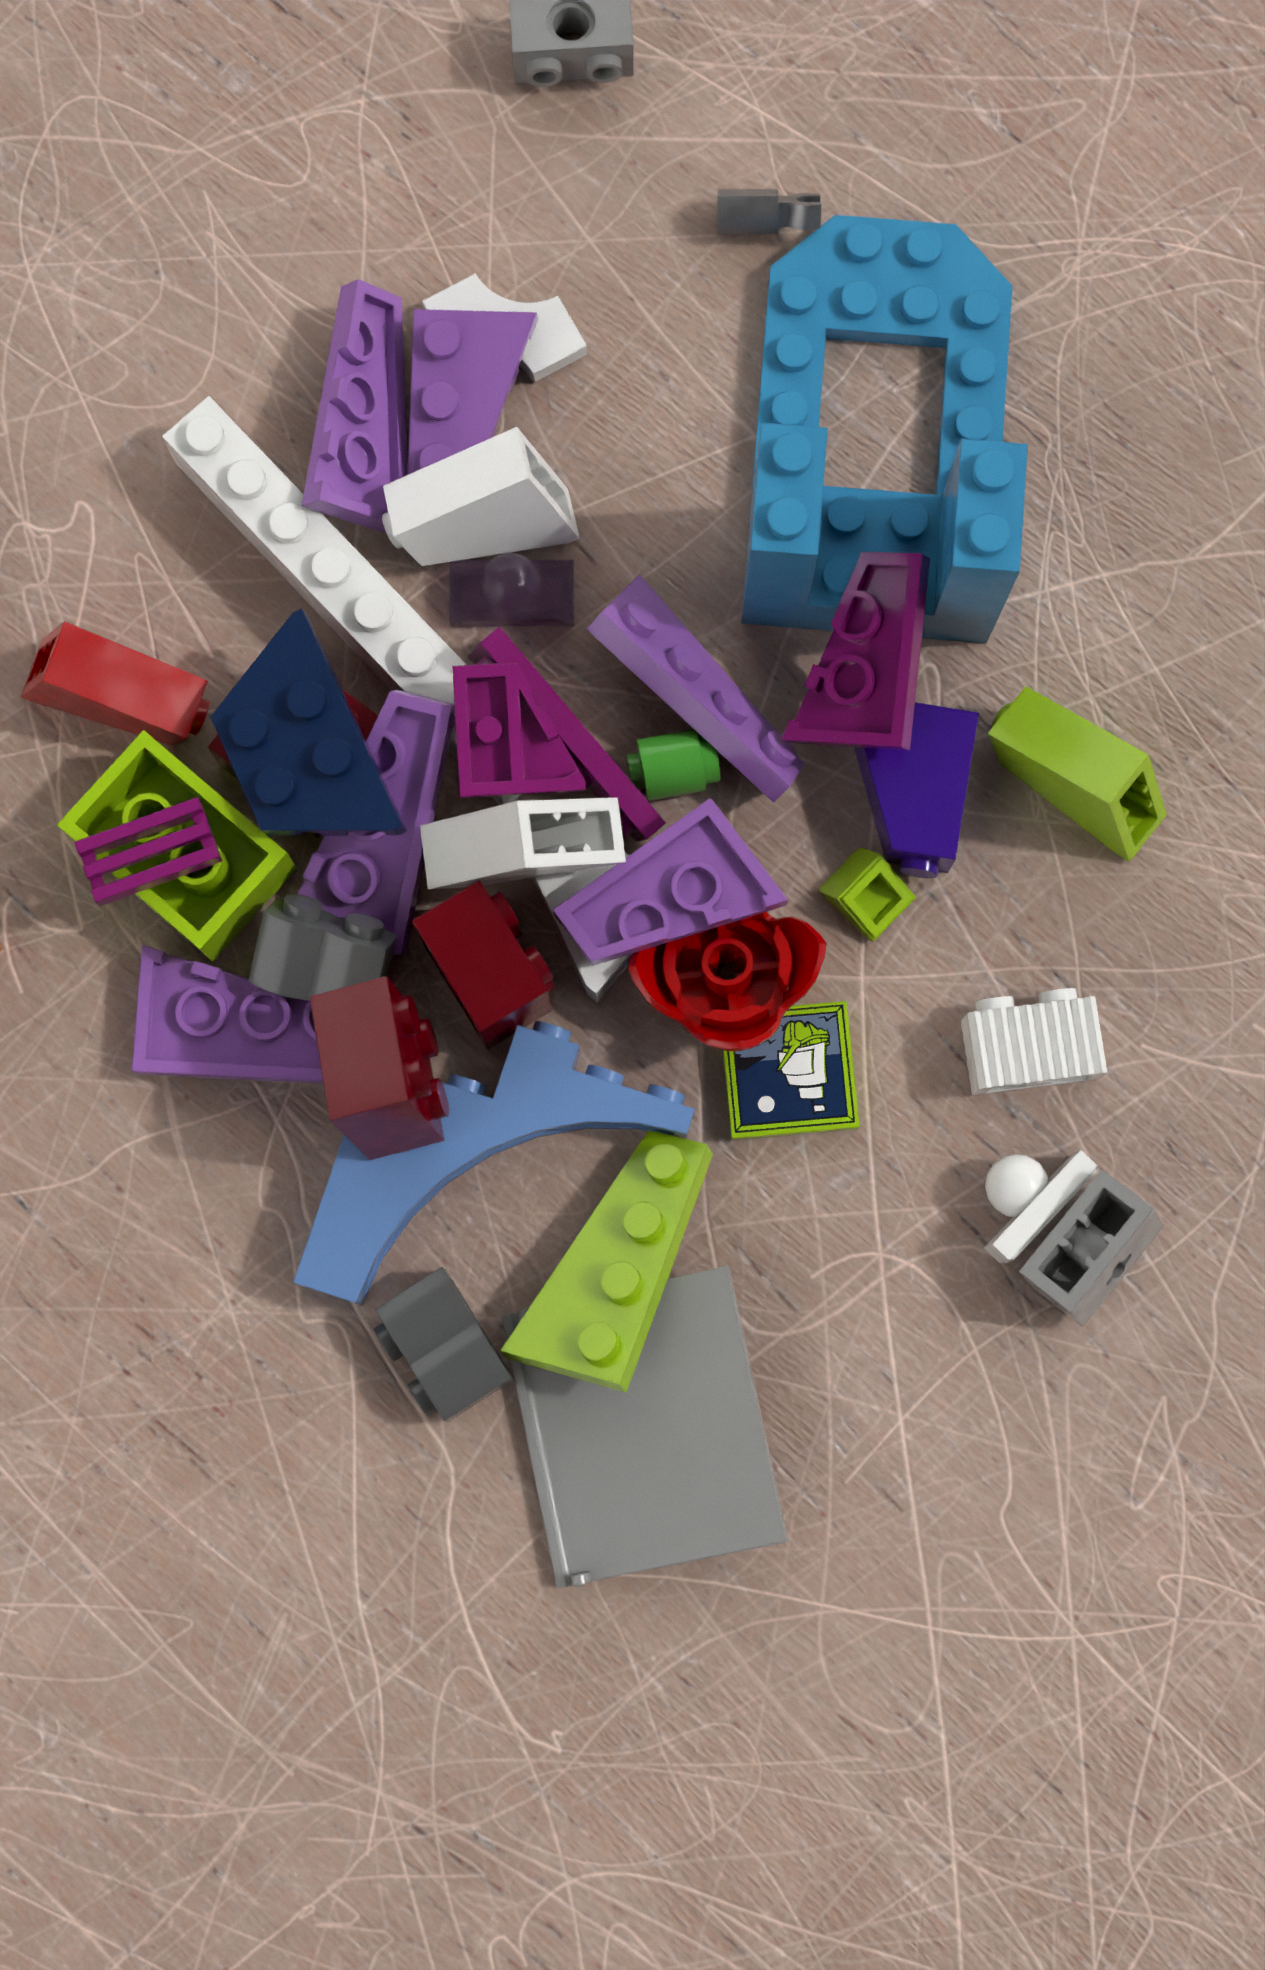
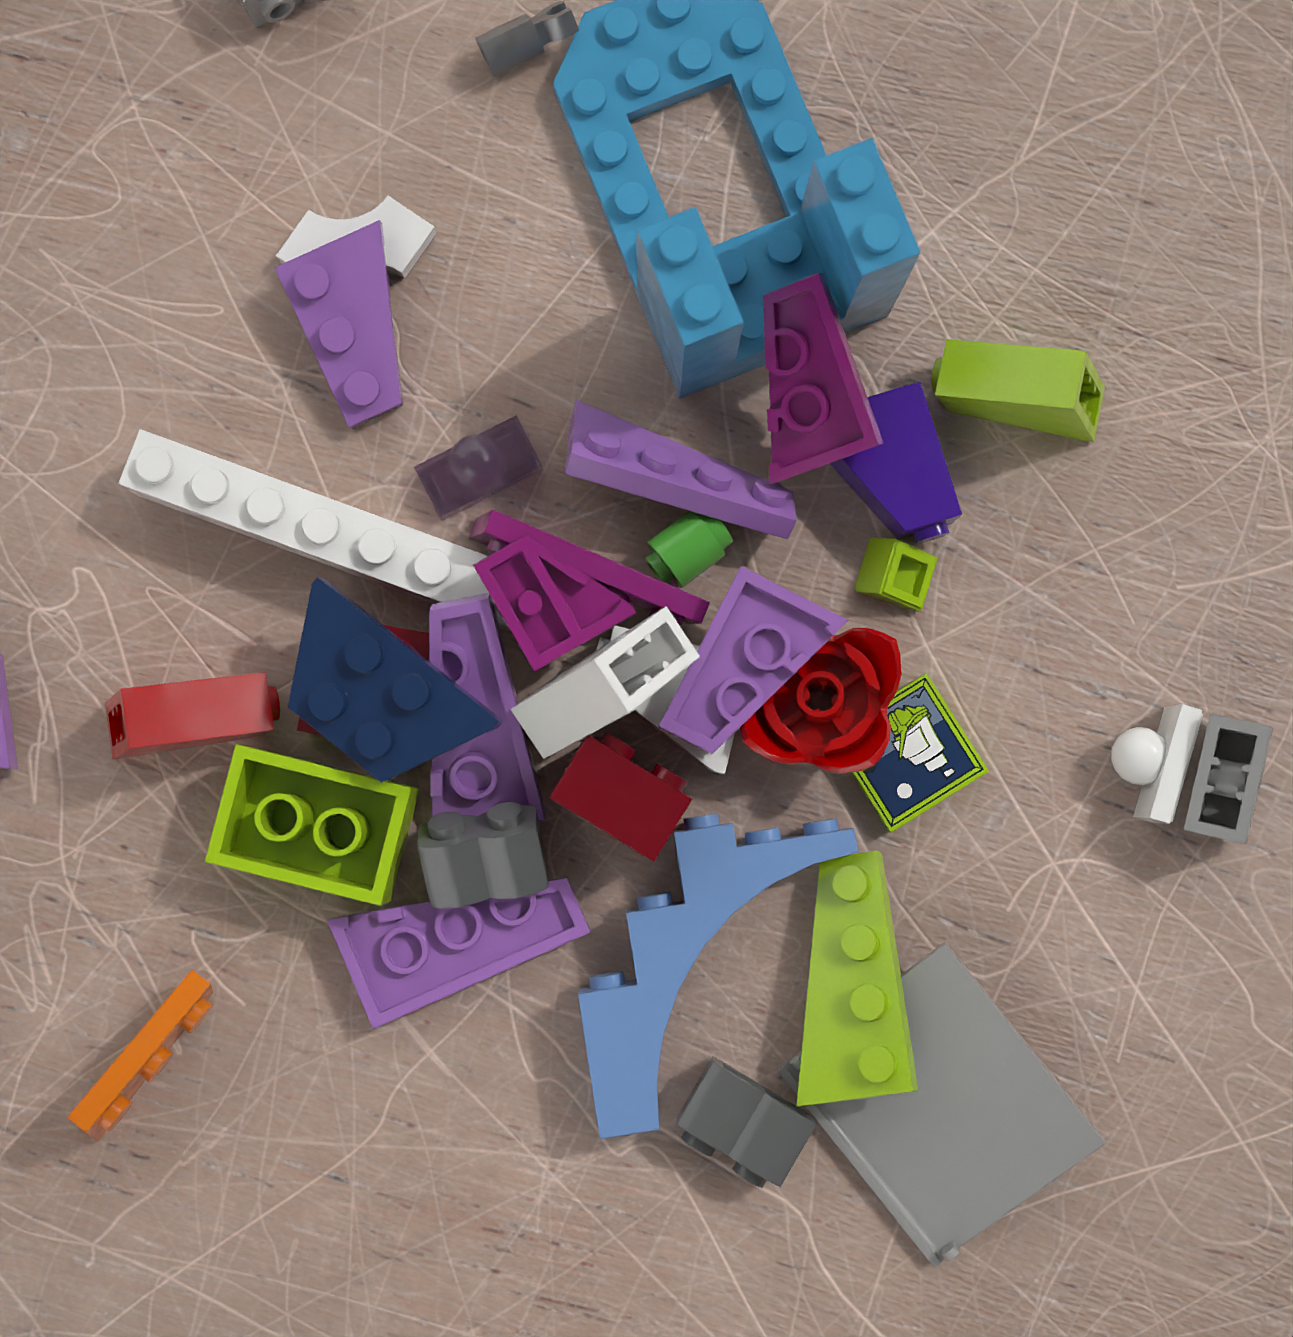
camera: 30 degrees left, 5 degrees up
magenta tile [74,797,222,906] -> none
medium lavender wing [302,279,407,534] -> none
dark red brick [310,976,449,1160] -> none
white slope [382,427,580,566] -> none
white brick [961,988,1107,1095] -> none

